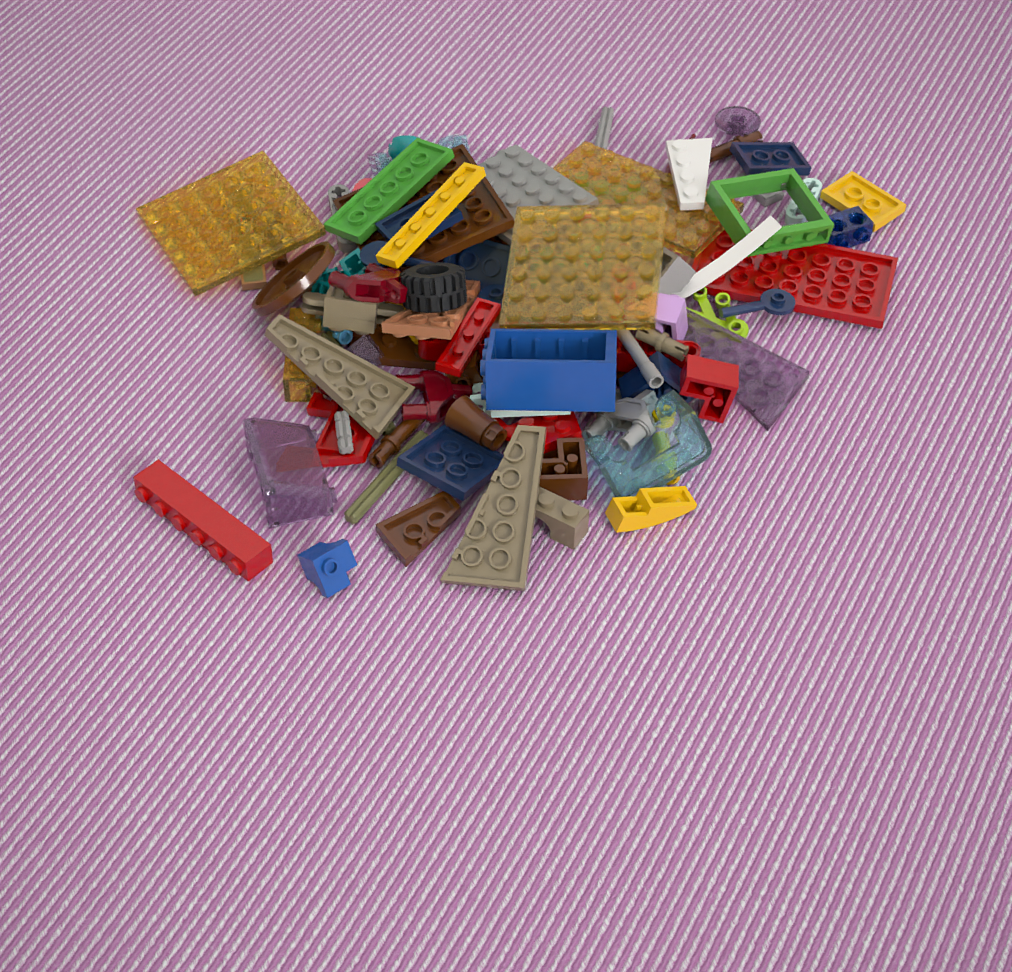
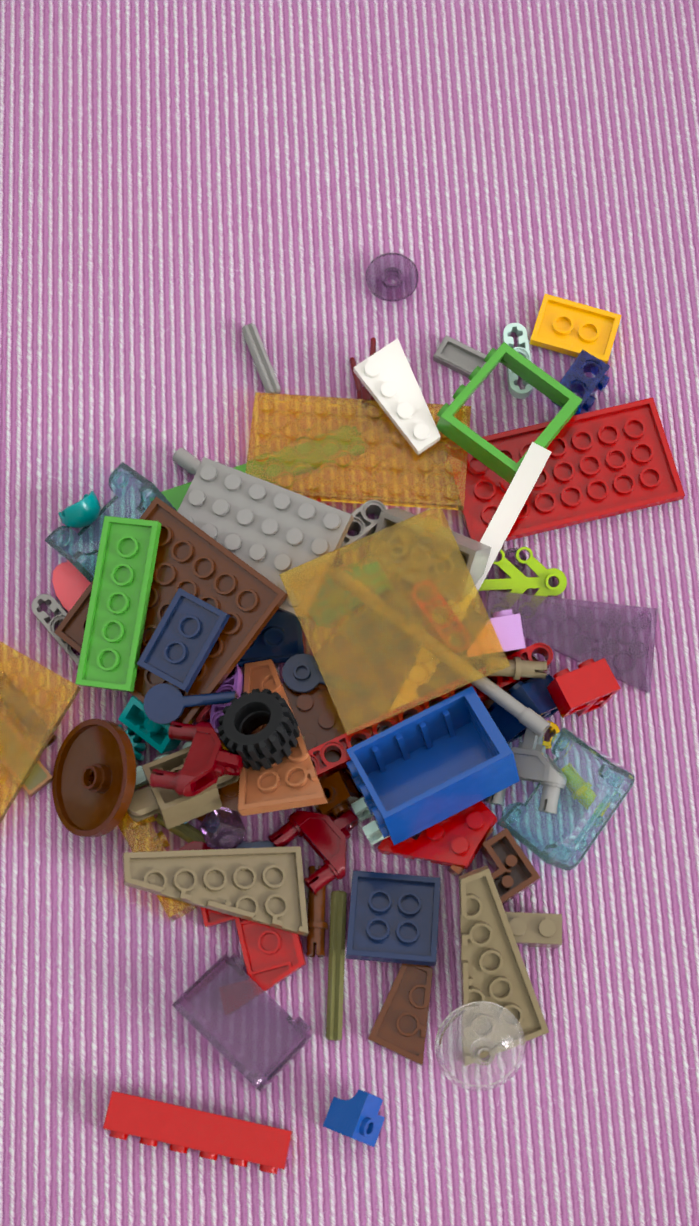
camera: 30 degrees left, 25 degrees up
light grey axle [334,410,354,455] -> none
yellow plate [375,162,486,269] -> none
red tile [435,297,501,378] -> none
reddish brown plant [445,395,507,451] -> none
yellow slope [605,486,697,533] -> none
reddish brown pin [709,130,763,164] -> none
dark blue piece [719,289,795,318] -> none
dark blue plate [730,142,812,176] -> none
none -> clear dish [435,1001,526,1091]

